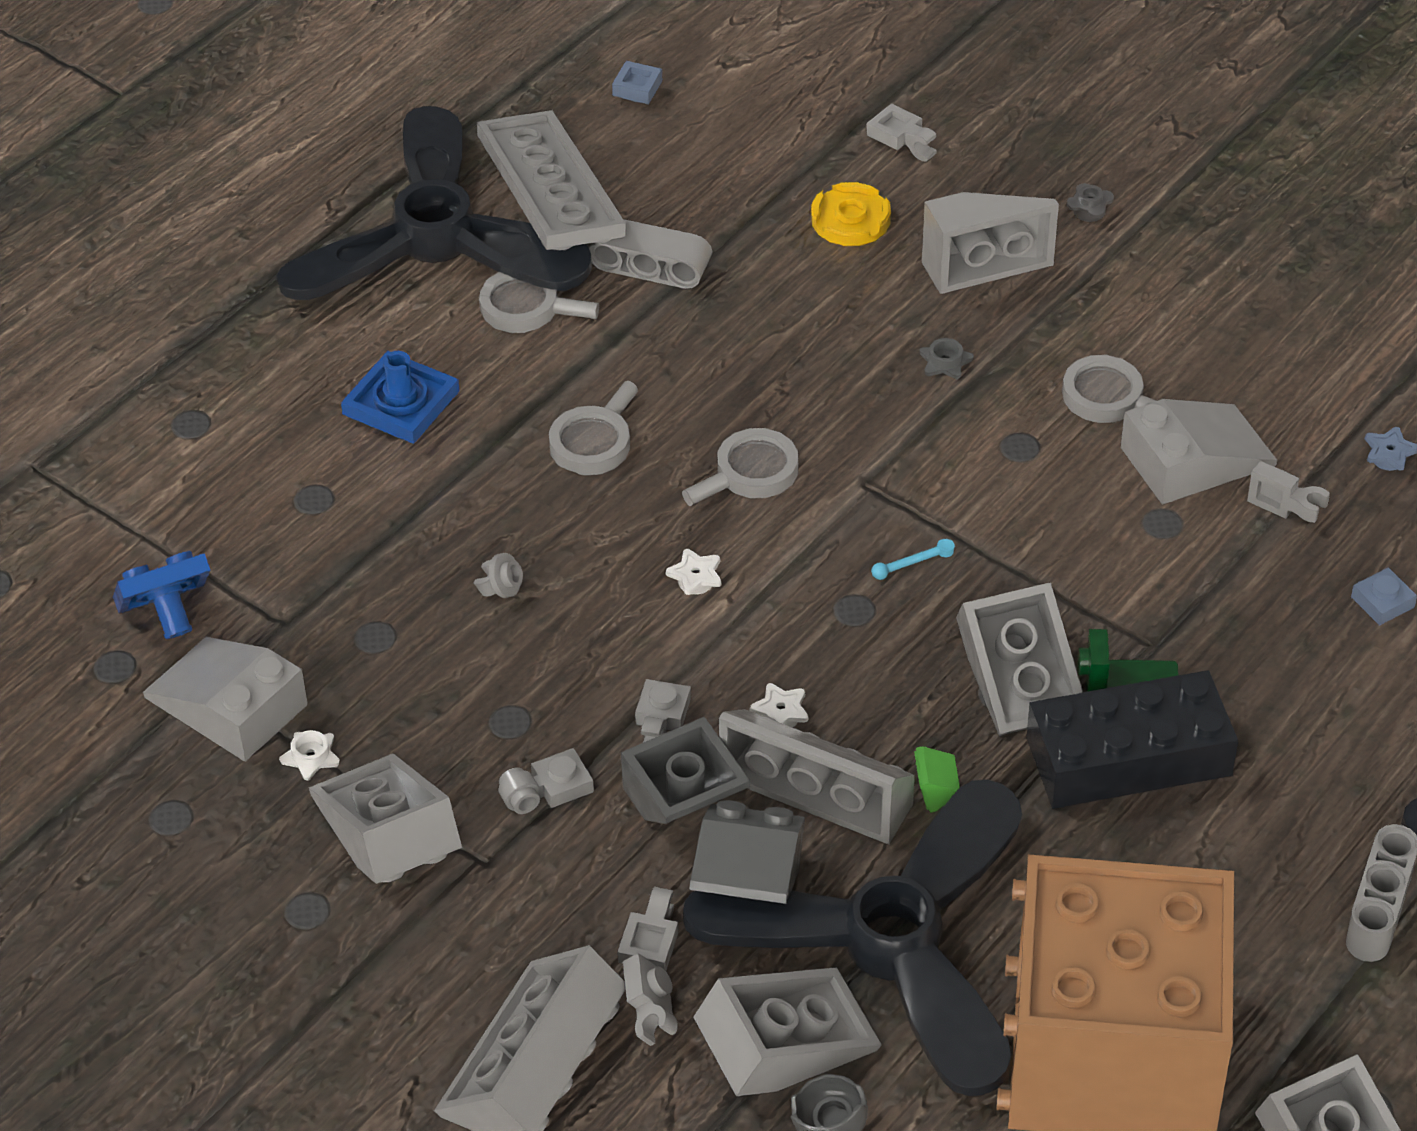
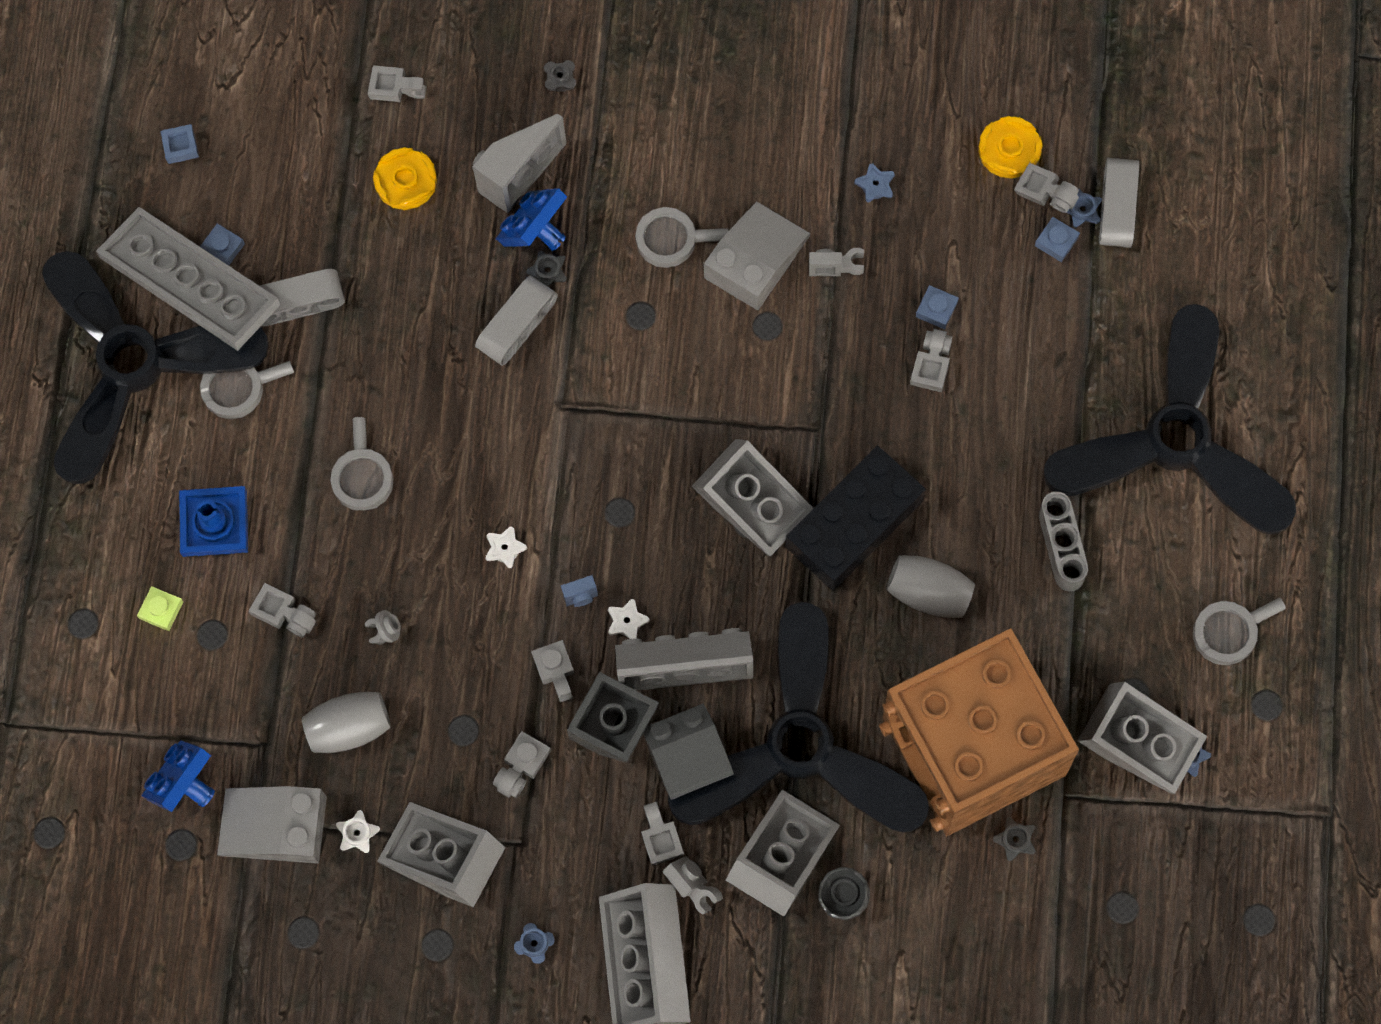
camera: 30 degrees left, 25 degrees up
light grey piece [682,428,798,506] -> none
medium azure hinge [871,539,955,580] -> none
bright green slope [914,746,960,813] -> none
dark green bracket [1078,629,1179,692] -> none
none -> yellowish green plate [137,586,183,631]
none -> sand blue plate [200,223,245,266]
none -> light grey plate [249,583,317,637]
none -> light grey piece [302,692,391,753]
none -> light grey beam [475,275,558,366]
none -> blue plate [495,188,567,251]
none -> sand blue plate [514,923,555,964]
none -> sand blue plate [561,575,598,607]
none -> light grey piece [886,555,975,618]
none -> light grey plate [910,329,953,392]

